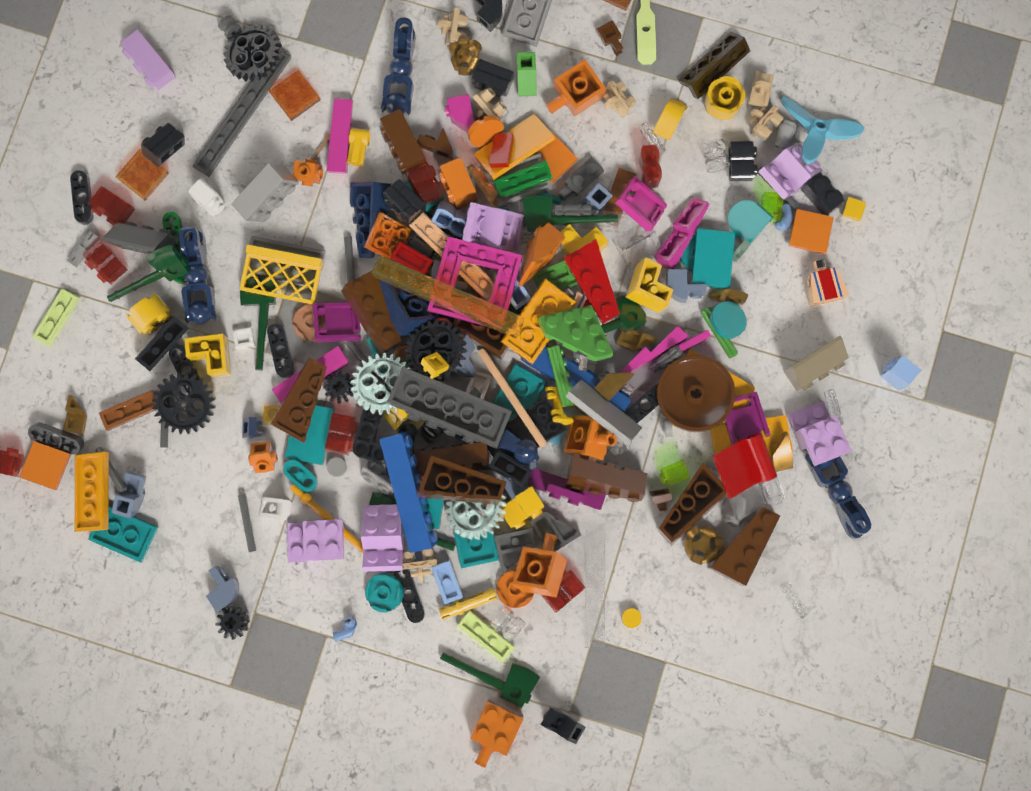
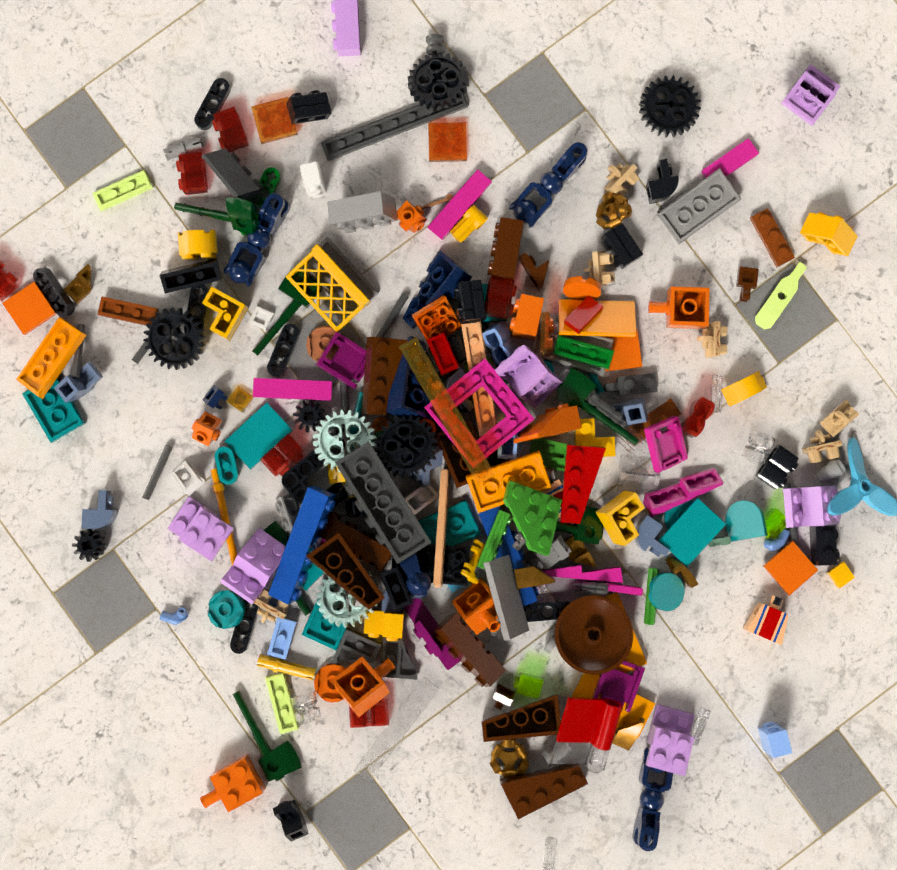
camera: 30 degrees right, 5 degrees up
reddish brown wing [270,357,327,443] -> none
light grey tile [327,457,347,477] -> none
yellow tile [421,352,449,379] -> none
dark pink slope [445,94,474,133] -> none
bright green slope [517,52,537,97] -> none
yellow tile [622,608,642,628] -> none
dark brown fence [678,31,751,99] -> none
yellow brick [705,76,745,120] -> none
dark tan slope [784,336,849,391] -> none
none -> light grey brick [533,536,572,570]

